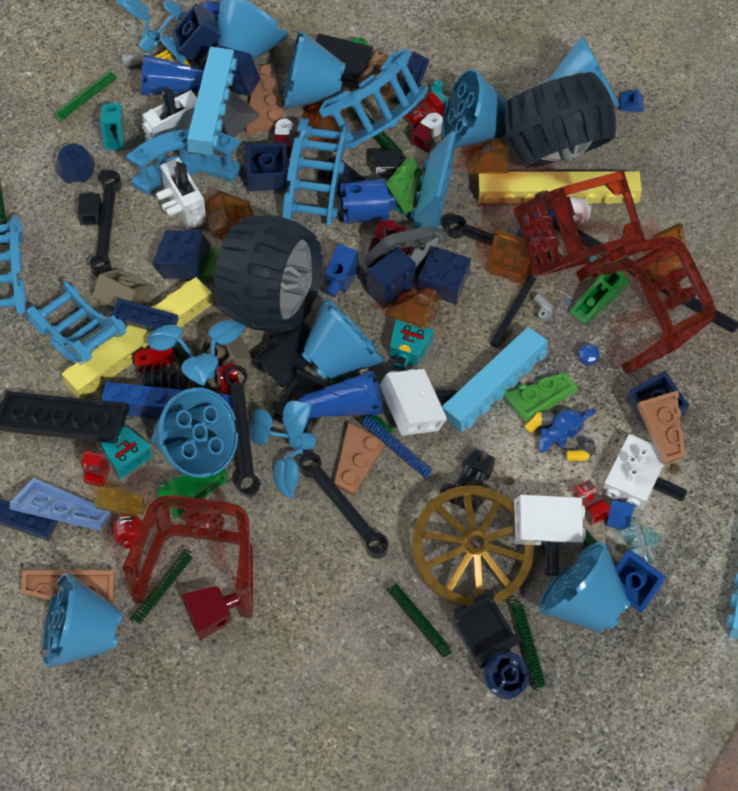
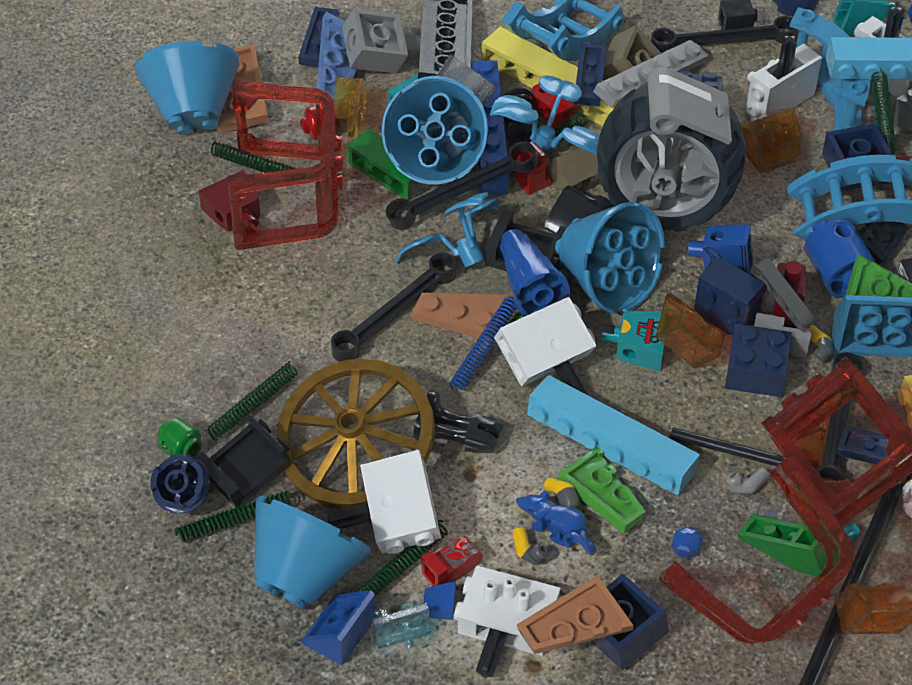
camera: 80 degrees right, 10 degrees down
red leg [82,449,110,488] -> none
none -> green head [158,417,202,457]
none -> light grey brick [342,8,420,73]
none -> clear brick [436,55,496,106]
none -> light grey plate [593,40,708,108]
none -> light grey door [647,67,732,145]
none -> dark green piece [871,72,897,154]

